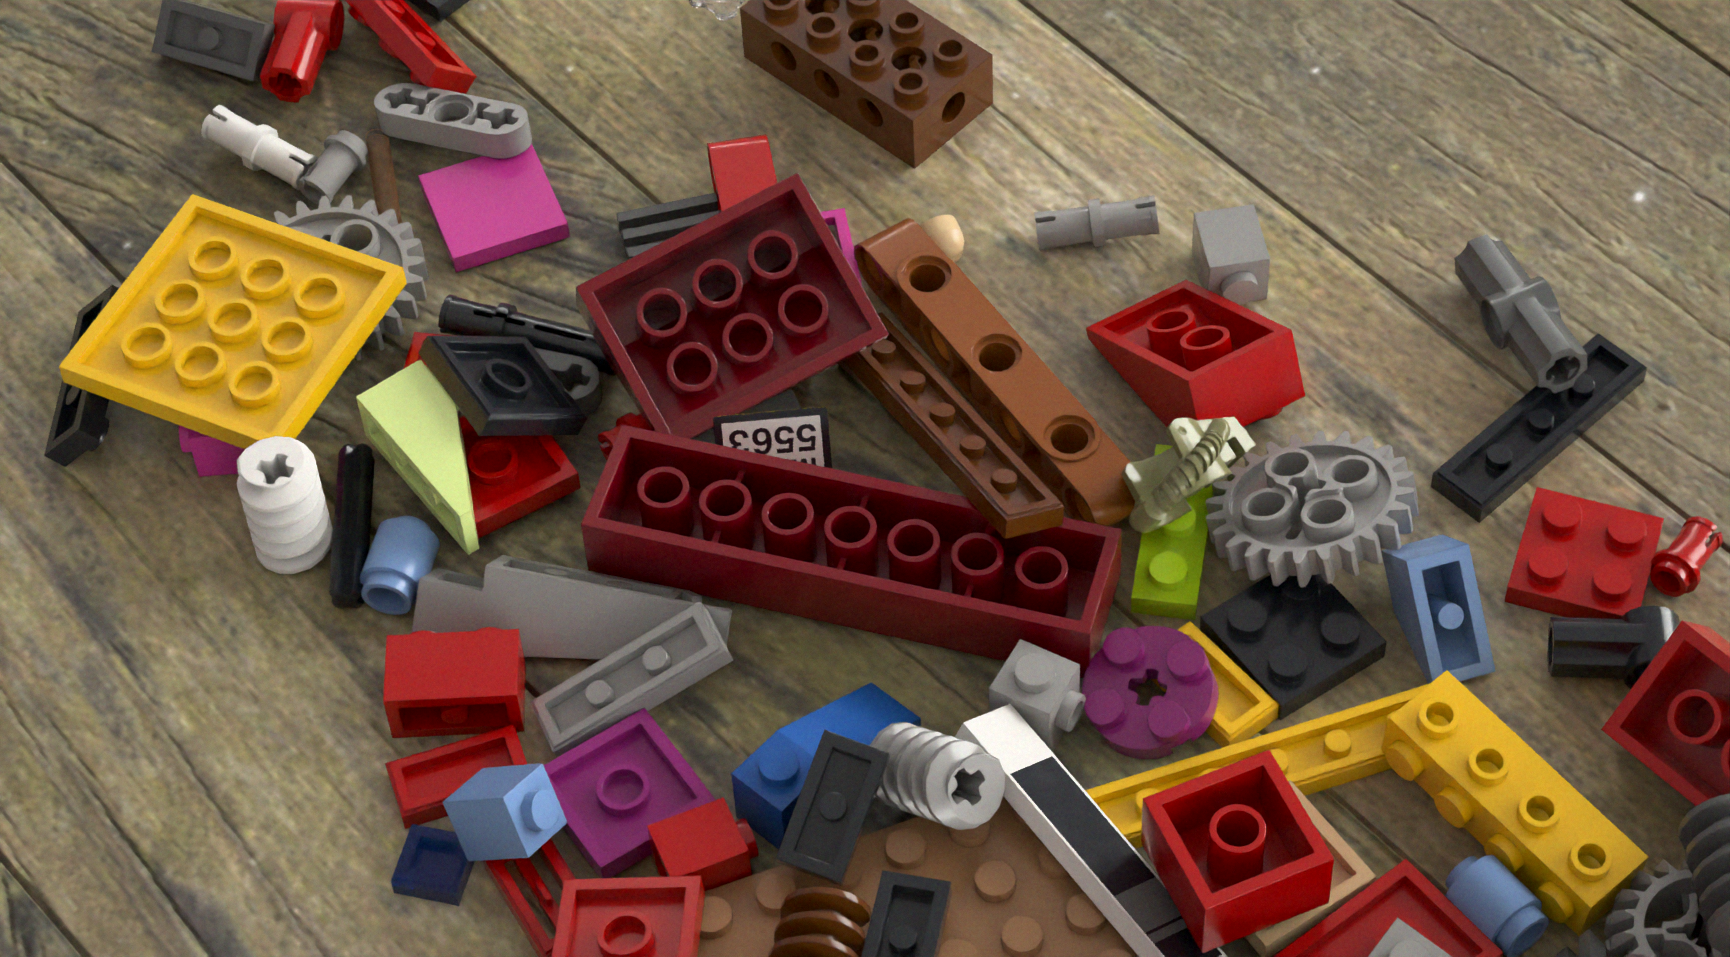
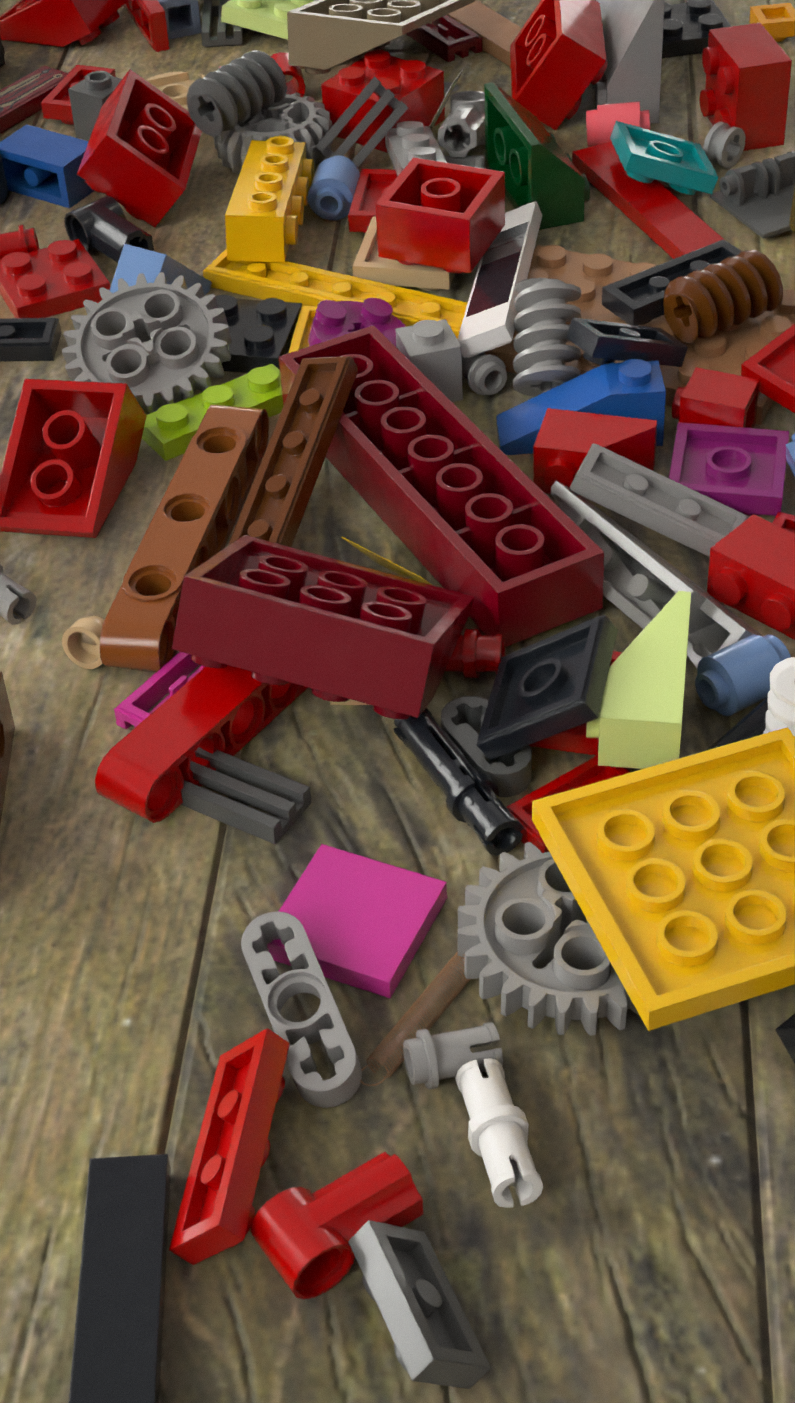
camera: 135 degrees left, 10 degrees down
olive piece [1121,416,1256,533] -> none
none -> red slope [533,408,657,498]

